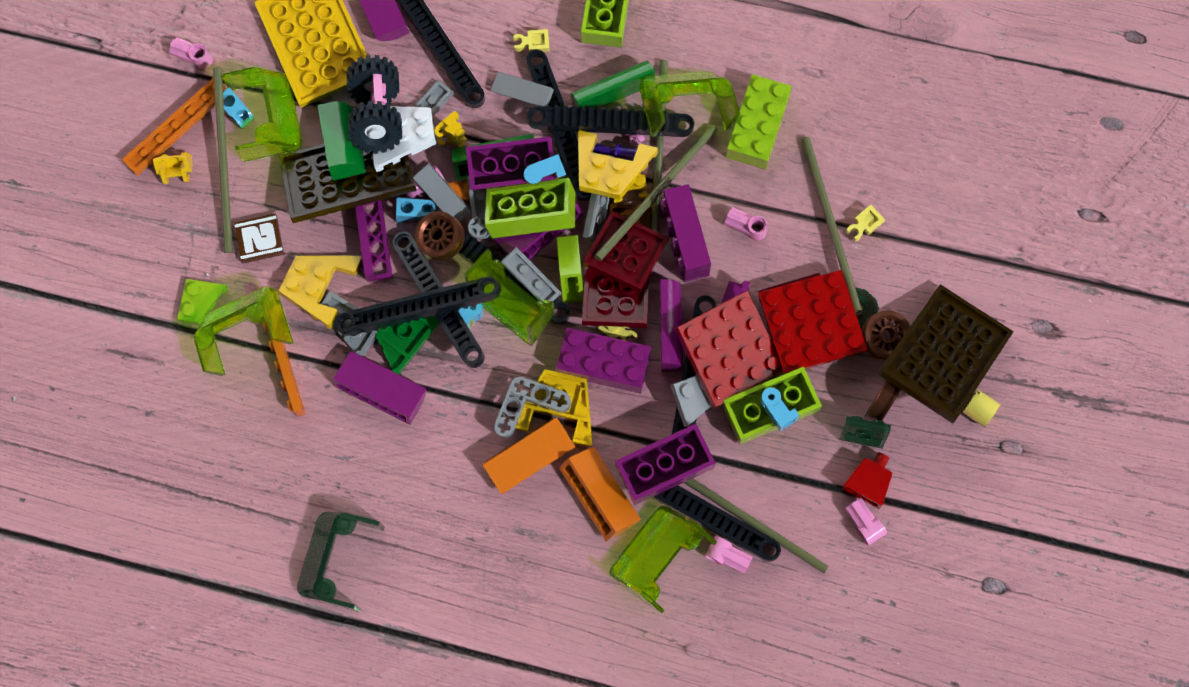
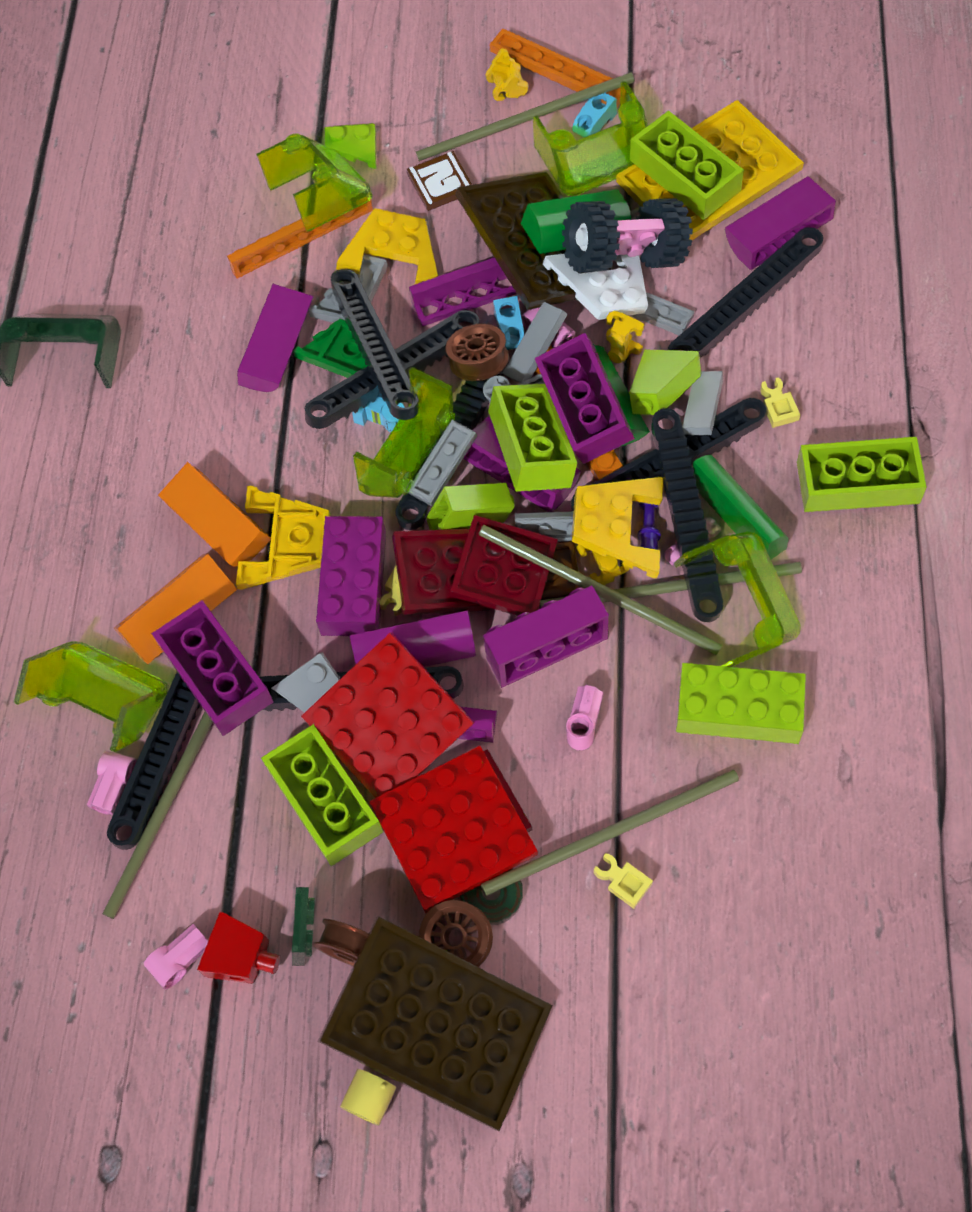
camera: 80 degrees right, 10 degrees down
bright pink piece [169,38,213,69] -> none
light grey beam [494,377,571,438] -> none
medium azure leg [524,154,566,184] -> none
medium azure leg [761,388,800,432] -> none
none -> lime slope [629,349,701,415]
none -> lime brick [630,110,744,220]

